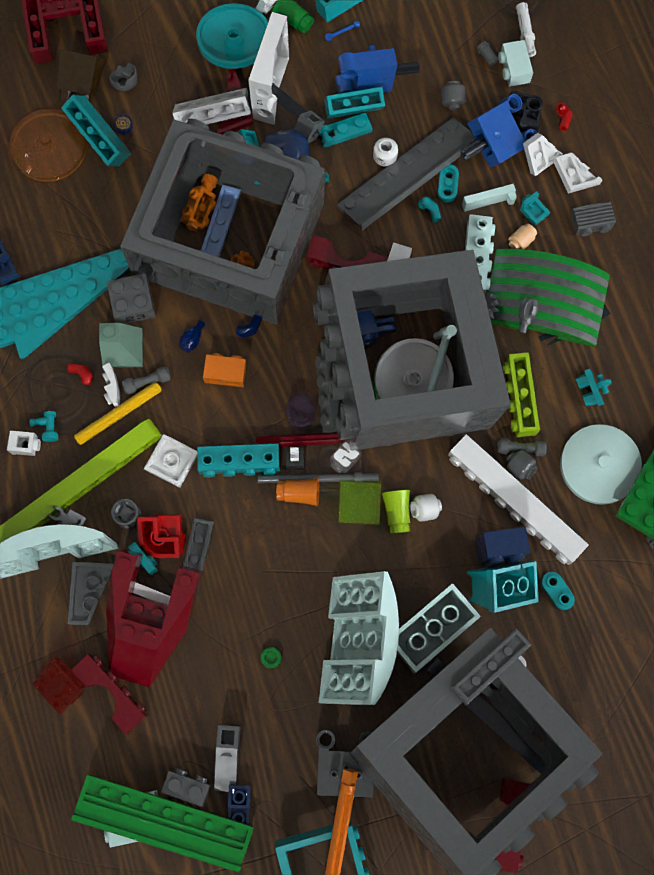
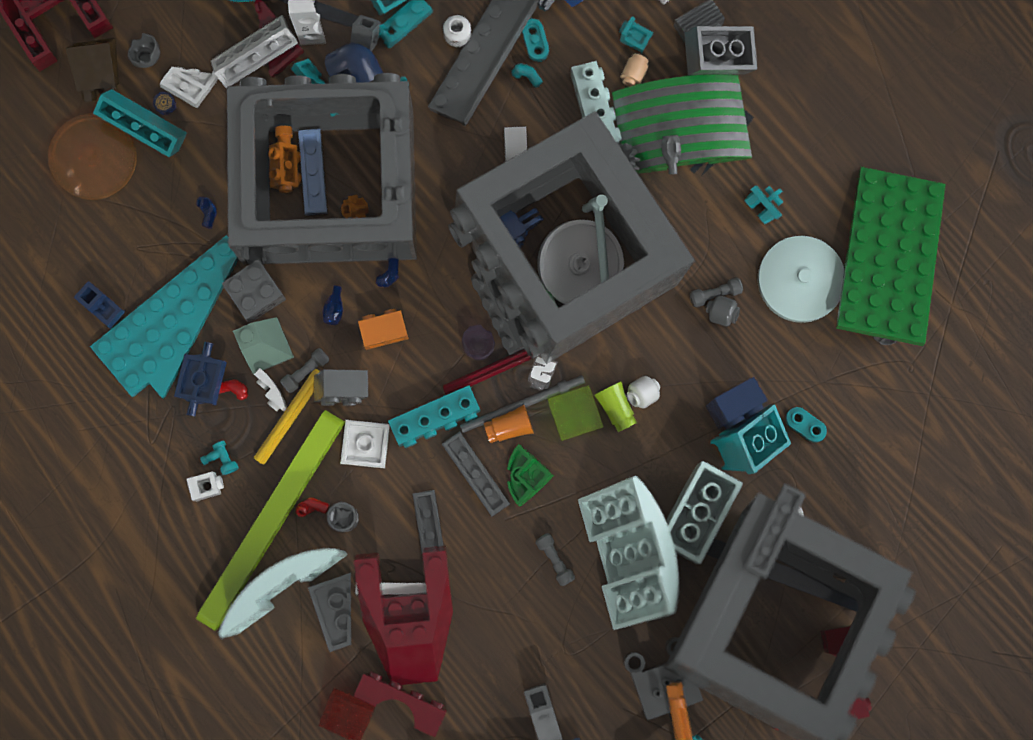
camera: 25 degrees left, 5 degrees up
dark grey plate [48,505,87,526] -> none
teal plate [128,542,158,576] -> none
red brick [137,514,185,558] -> none
green tile [261,647,282,669] -> none
pearl dark grey piece [286,447,304,470] -> none
dark red arch [307,235,388,270] -> none
white brick [448,434,589,565] -> none
light aqua hinge [462,184,517,212] -> none
lime brick [503,353,540,437] -> none
none -> white wing [160,67,218,108]
none -> dark blue plate [174,342,227,417]
none -> clear blue arm [196,196,217,229]
none -> red arm [296,497,330,517]
none -> dark grey brick [314,370,368,406]
none -> dark grey tile [442,432,510,517]
none -> green brick [507,444,554,507]
none -> dark grey piece [535,533,575,586]
none -> dark grey brick [684,26,757,75]

